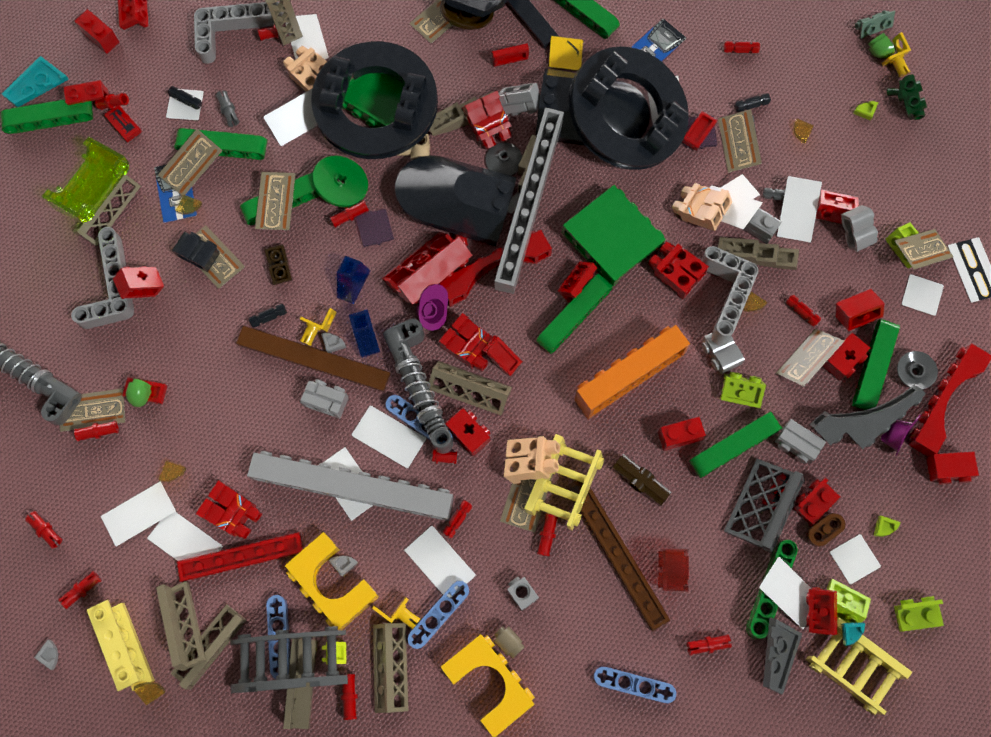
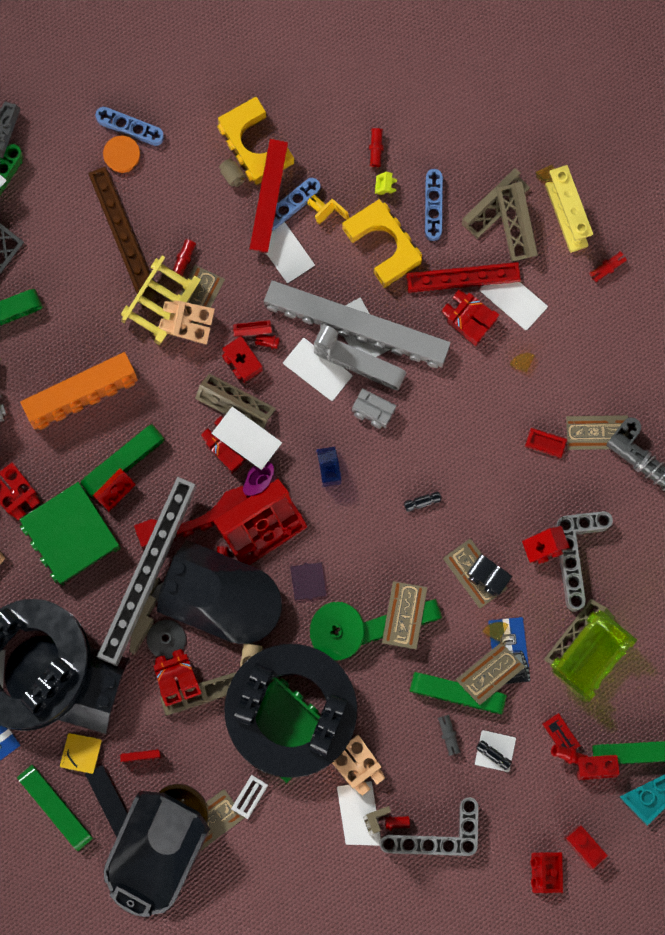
camera: 175 degrees left, 5 degrees up
red pin [25,511,63,549] -> none
light grey tile [34,640,58,670] -> none
red pin [74,420,119,442] -> none
white sticker [101,481,176,546] -> none
bright green piece [126,379,151,407] -> none
dark grey fence [230,626,348,693] -> none
reddish brown tile [236,326,391,392] -> none
white sticker [264,88,317,146] -> none
dark brown slope [265,244,293,285] -> none
dark tan fence [283,639,318,729] -> none
yellow bracket [300,308,336,346] -> none
light grey tile [321,333,346,353] -> none
light grey tile [329,556,358,577] -> none
red pin [330,200,369,228] -> none
clear blue slope [336,256,371,304] -> none
dark tan fence [373,623,408,713] -> none
dark grey piece [383,319,453,454] -> none
medium blue beam [386,395,453,444] -> none
red axle [443,500,472,539] -> none
red tile [483,335,523,376] -> none
light grey brick [498,83,540,116] -> none
light grey brick [507,577,539,611] -> none
dark brown piece [612,454,672,507] -> none
red brick [657,416,706,451] -> none
clear red brick [658,548,689,592] -> none
red pin [686,634,732,656] -> none
none -> orange tile [103,135,141,173]
none -> white sticker [211,407,282,470]
none -> white tile [231,775,268,819]
none -> red tile [233,320,272,337]
none -> red tile [249,139,288,253]
none -> light grey beam [314,325,406,390]

